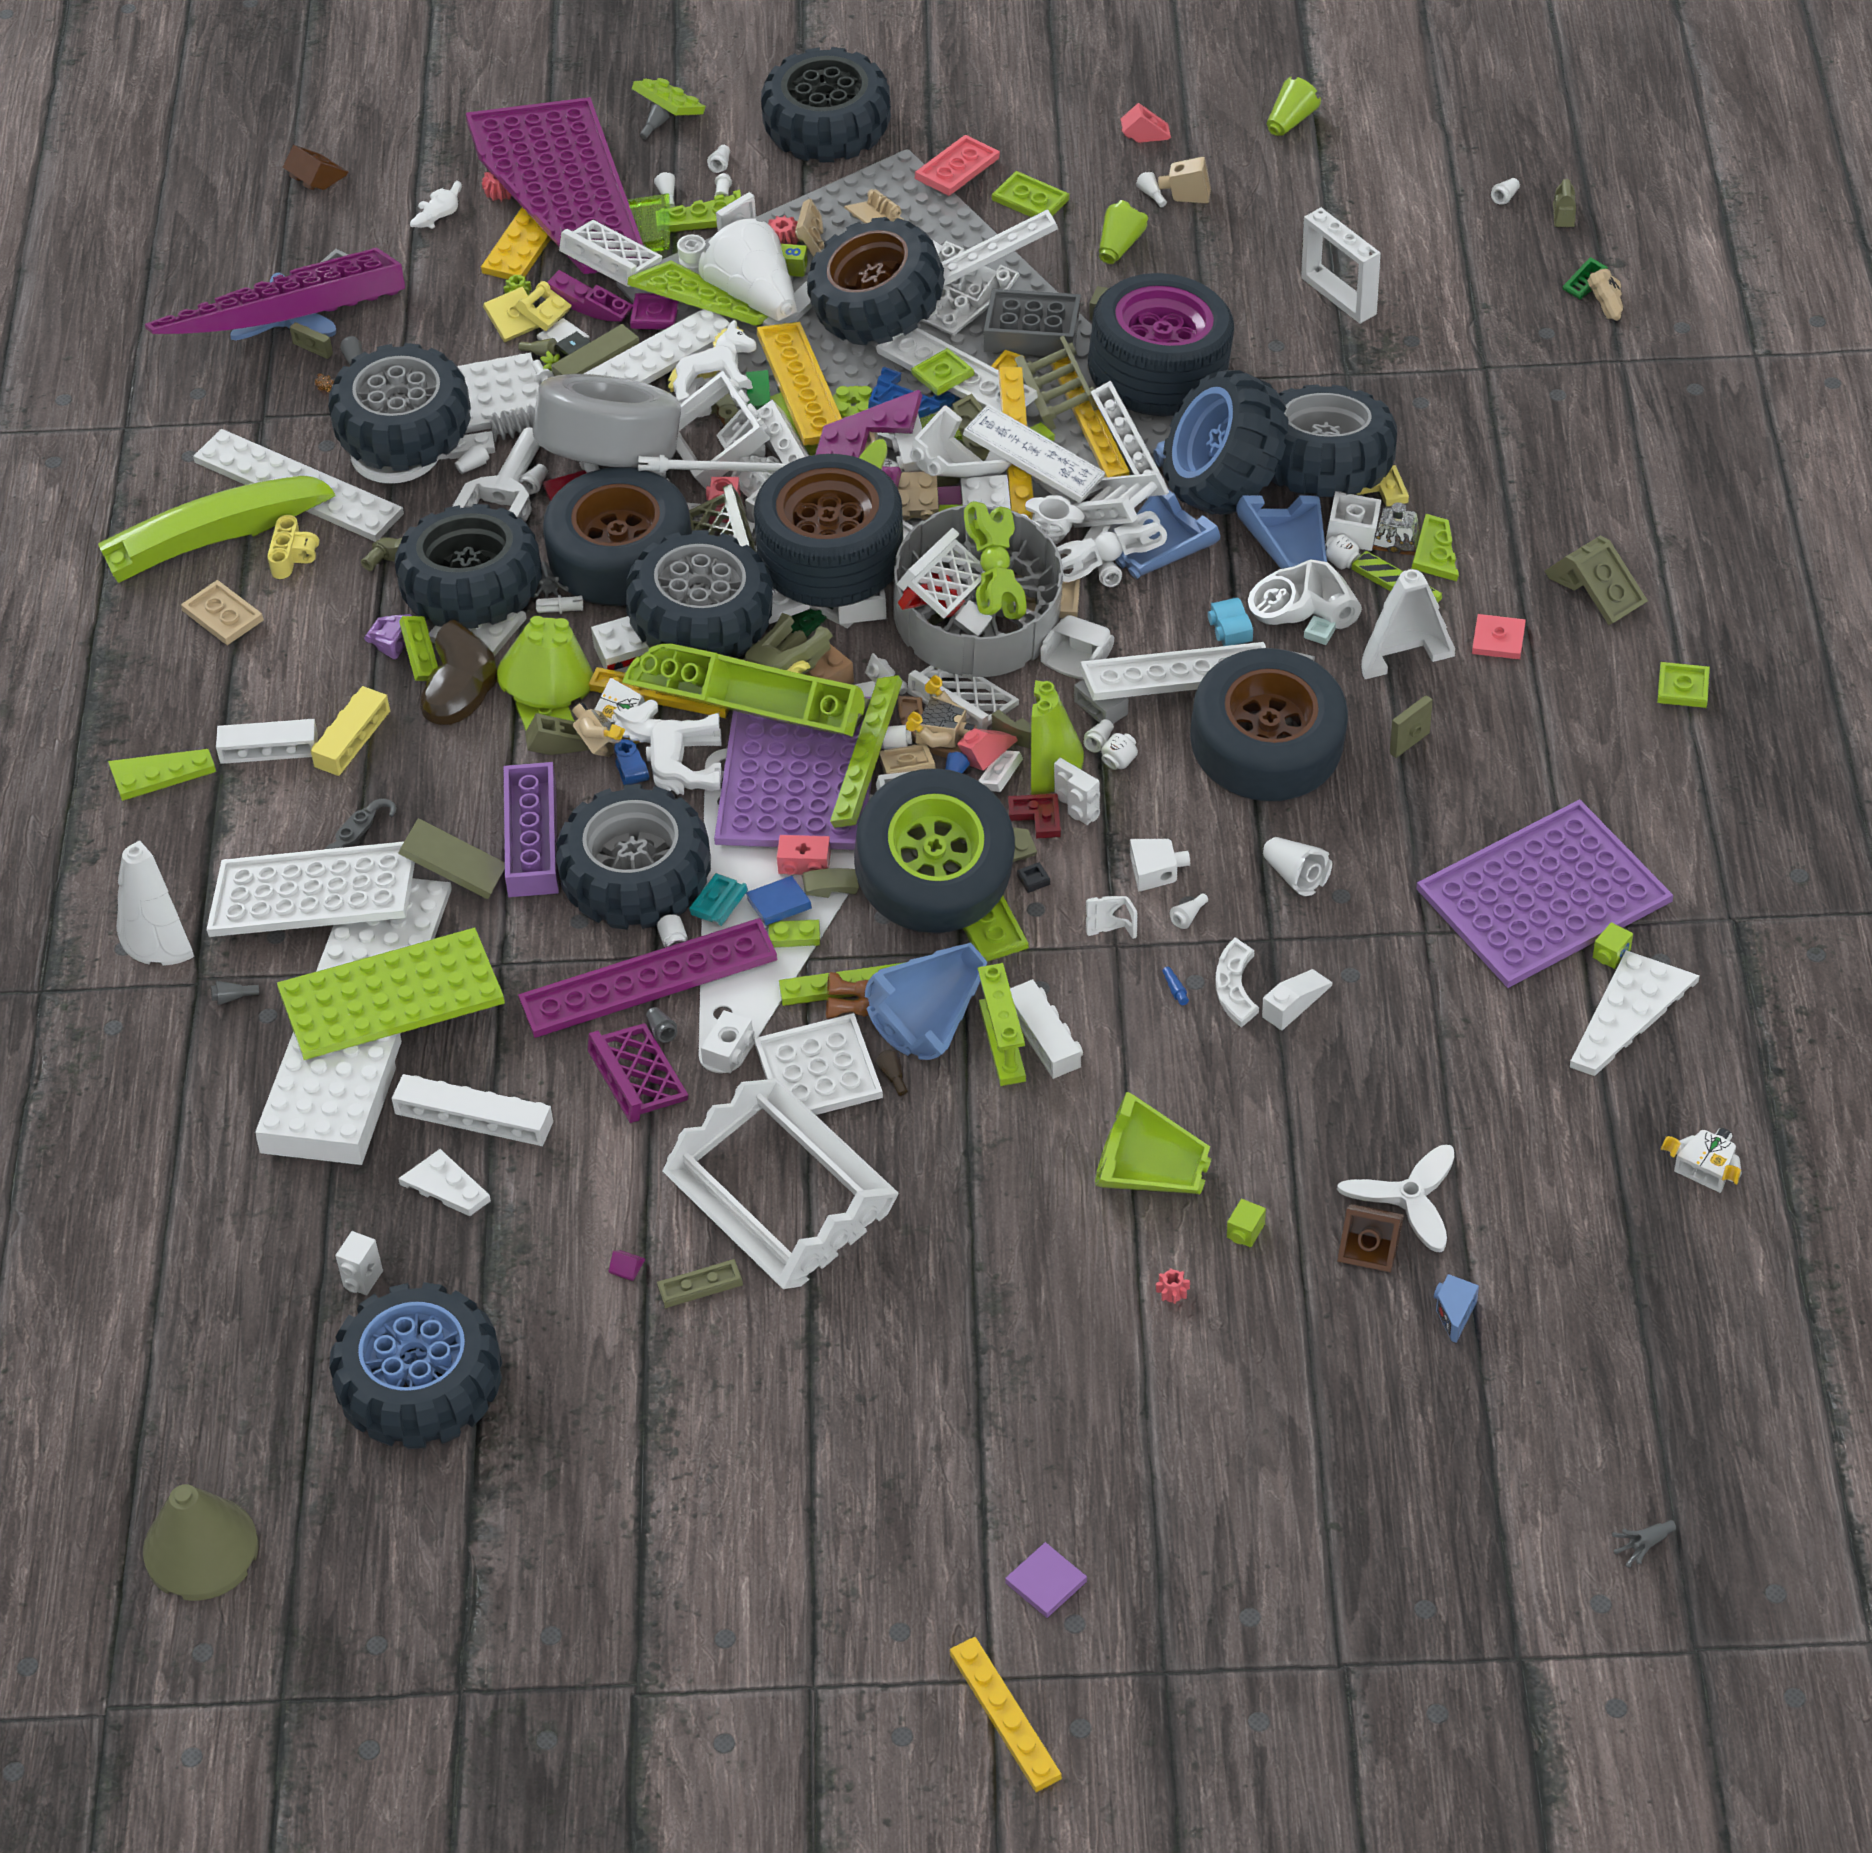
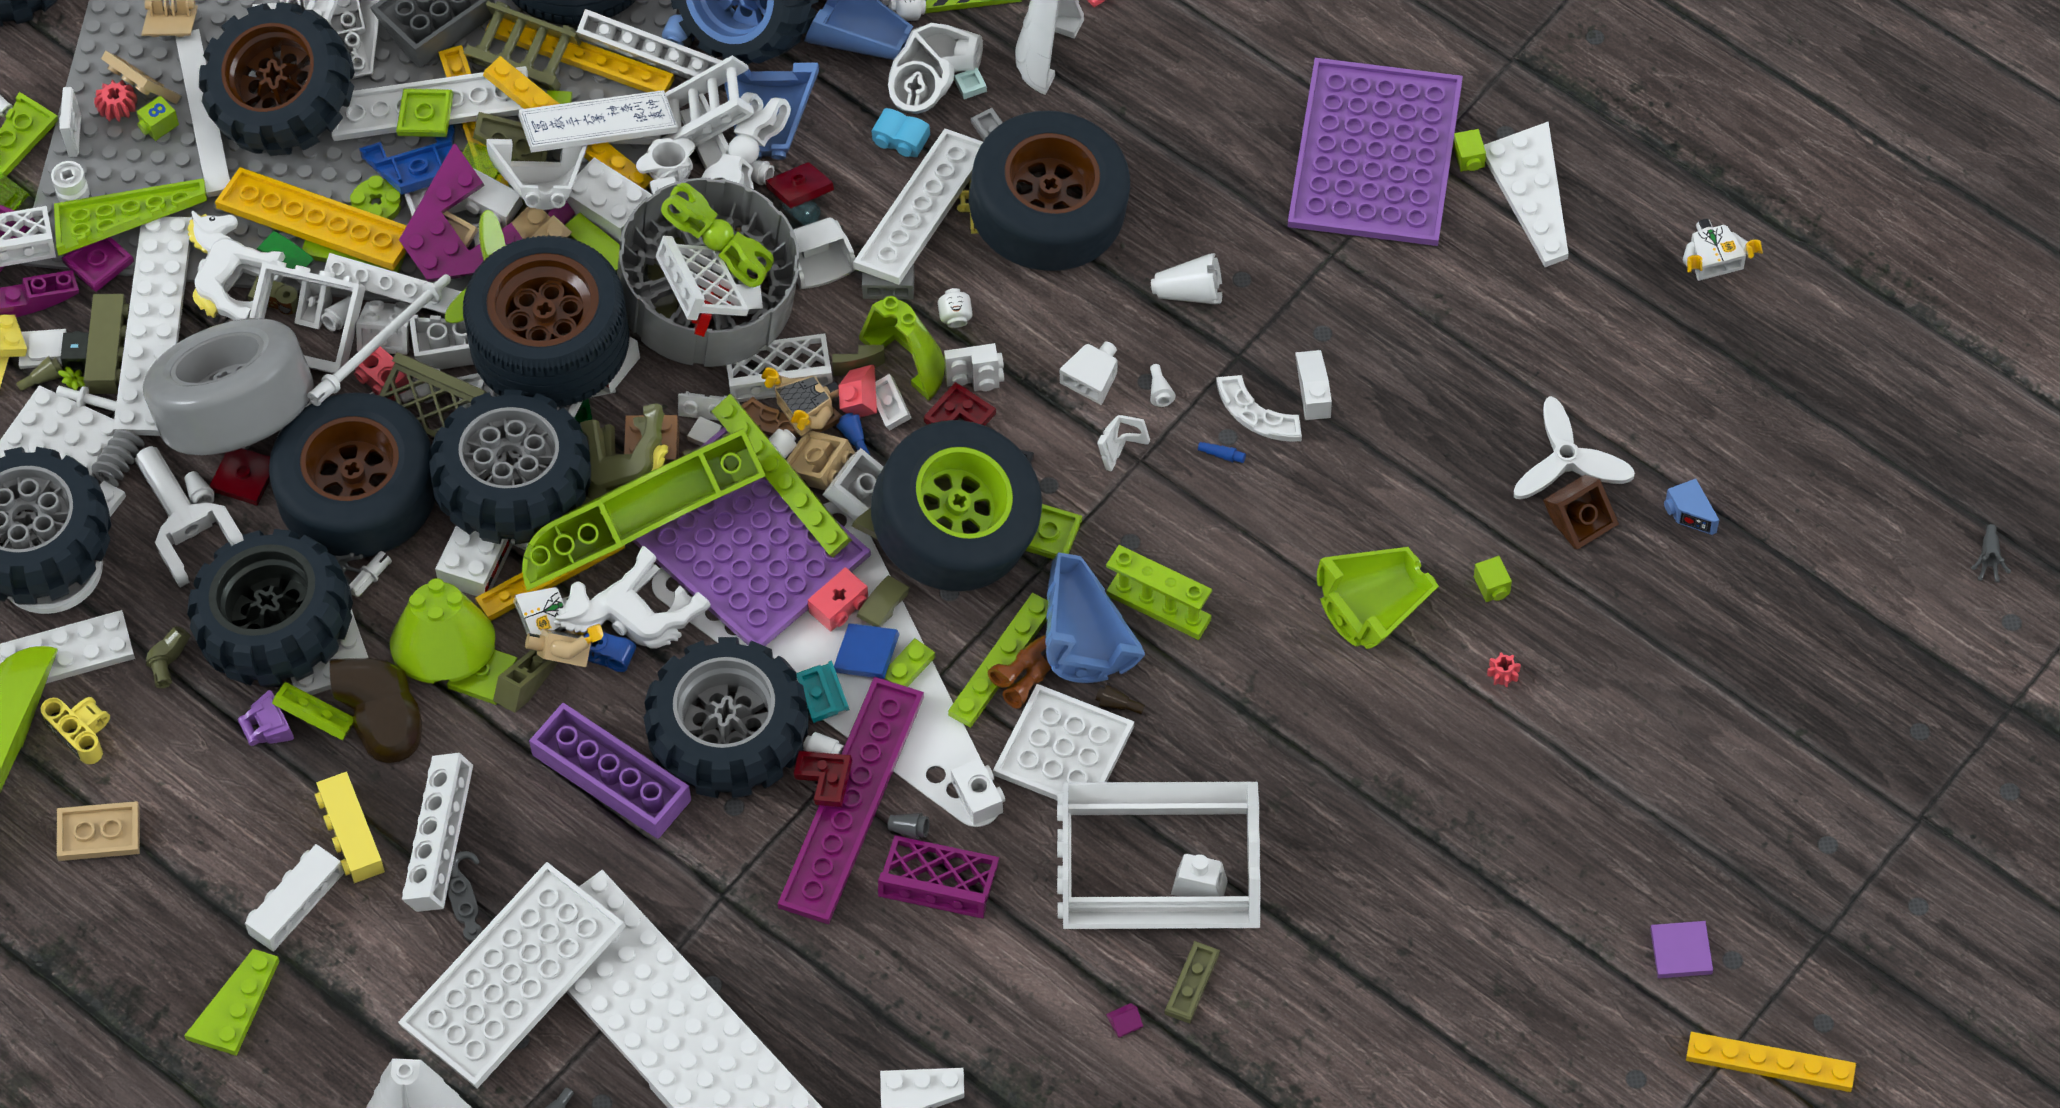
camera: 50 degrees left, 10 degrees up
lime plate [277,928,505,1060] -> none
white brick [392,1074,553,1146] -> none
olive tile [398,818,505,899] -> none
white cone [454,443,490,474] -> none
white cone [699,218,797,321] -> none
white brick [1010,979,1083,1079] -> none
white cone [1084,719,1114,752] -> none
olive plate [1390,695,1433,758] -> none
none -> white brick [402,753,473,912]
none -> dark red plate [765,162,834,209]
none -> clear light blue cone [782,201,821,225]
none -> dark red plate [794,751,853,807]
none -> white torso [1171,854,1228,897]

